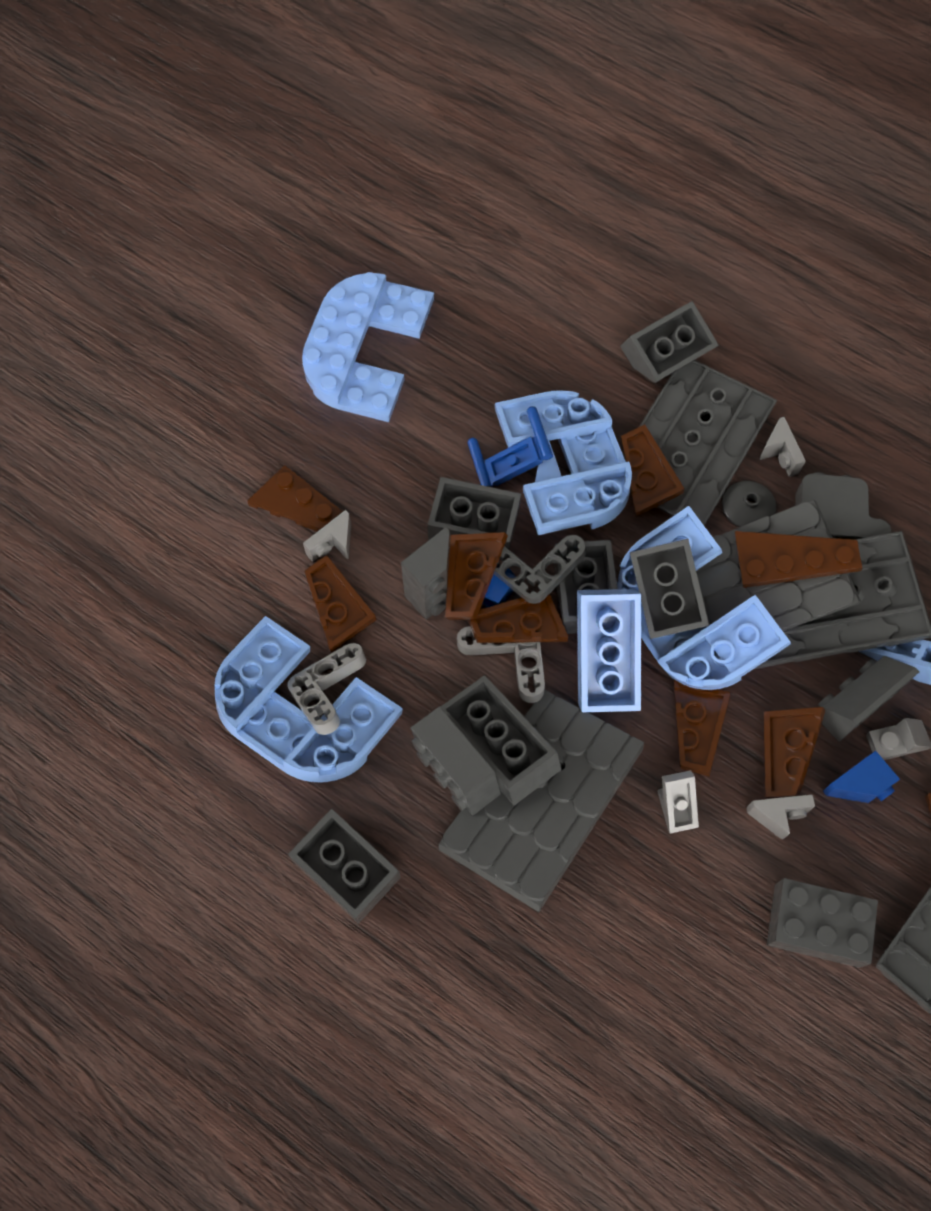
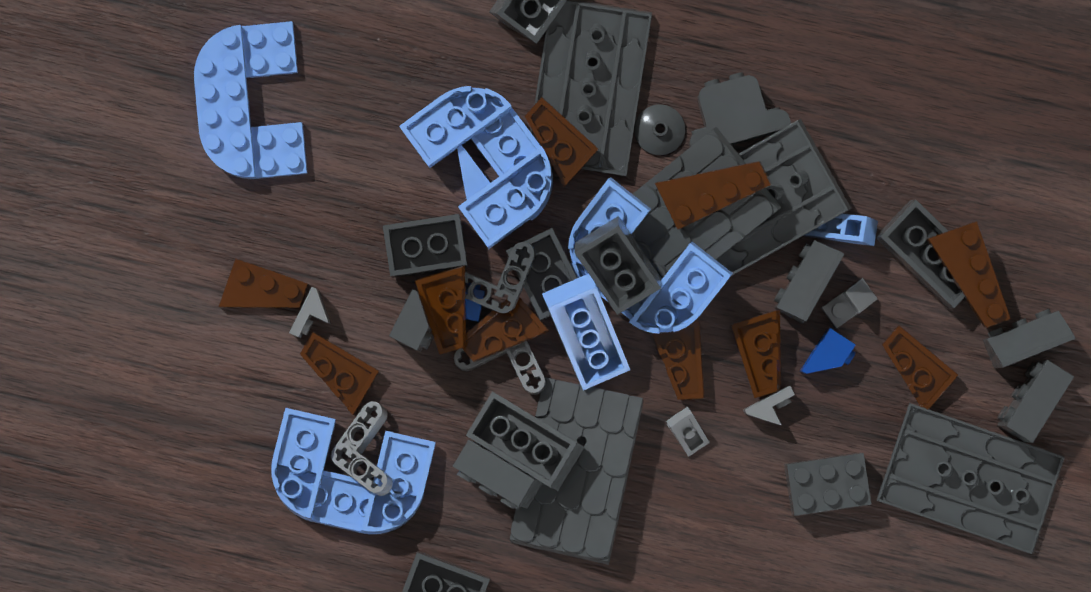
camera: 20 degrees left, 20 degrees up
blue plate [467,406,553,487] -> none
light grey slope [759,417,806,477] -> none

